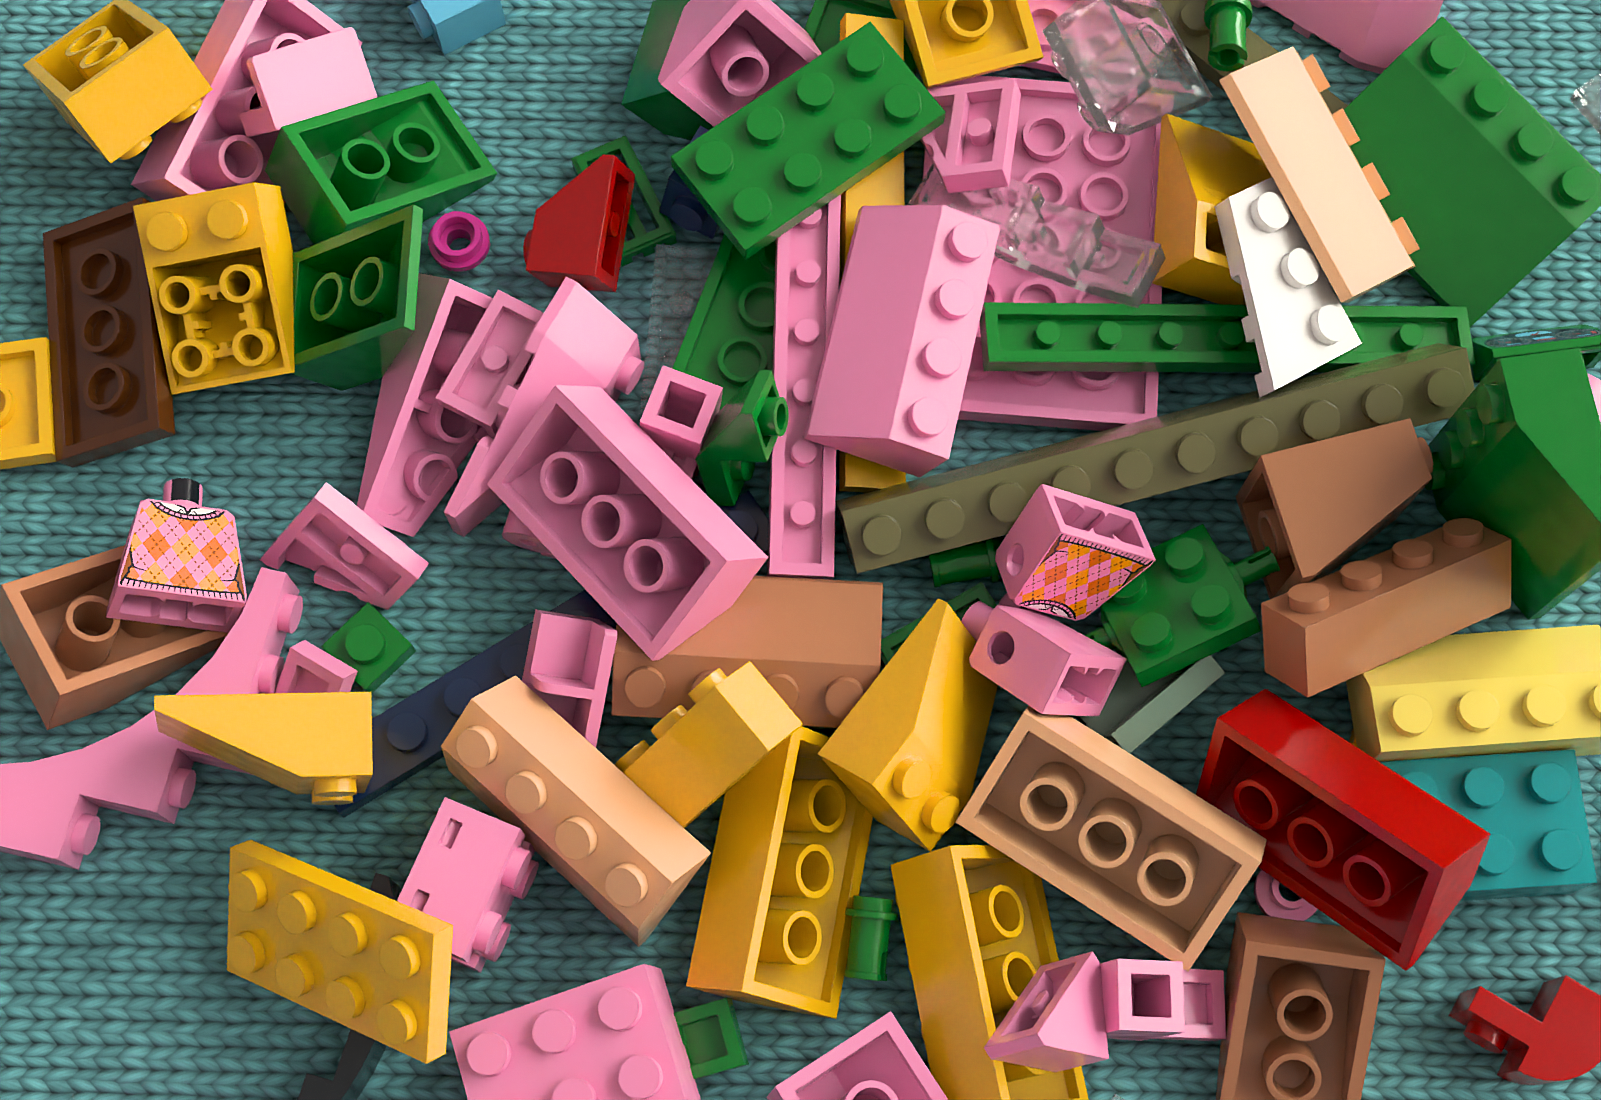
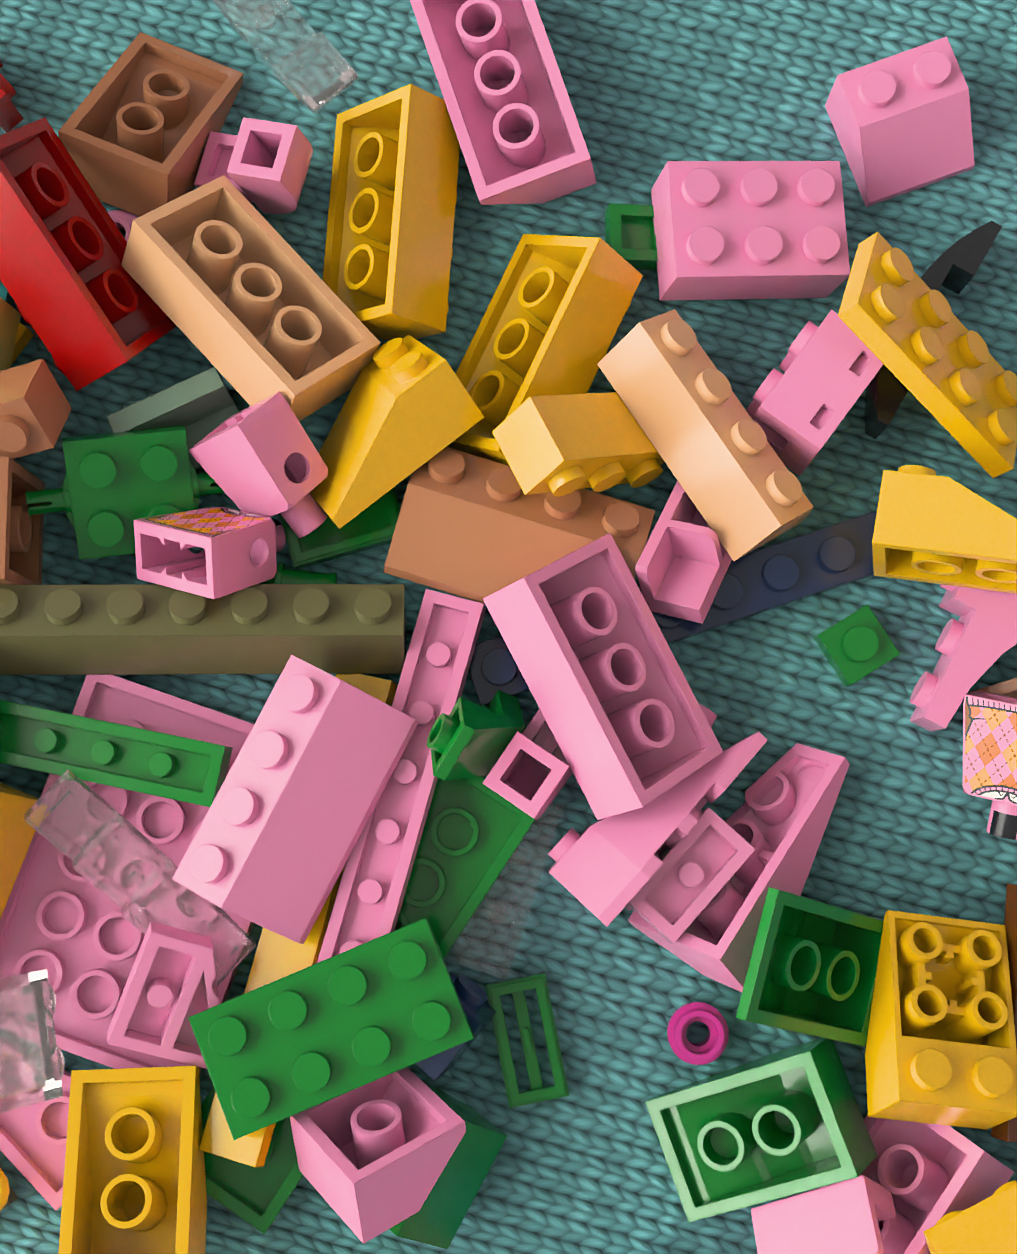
camera: 160 degrees left, 10 degrees up
bright pink wing [260,482,429,610] -> none
bright pink plate [275,640,358,693] -> none
red slope [523,154,635,292] -> none
green pin [844,895,898,981] -> none
bright pink slope [984,951,1109,1072] -> none

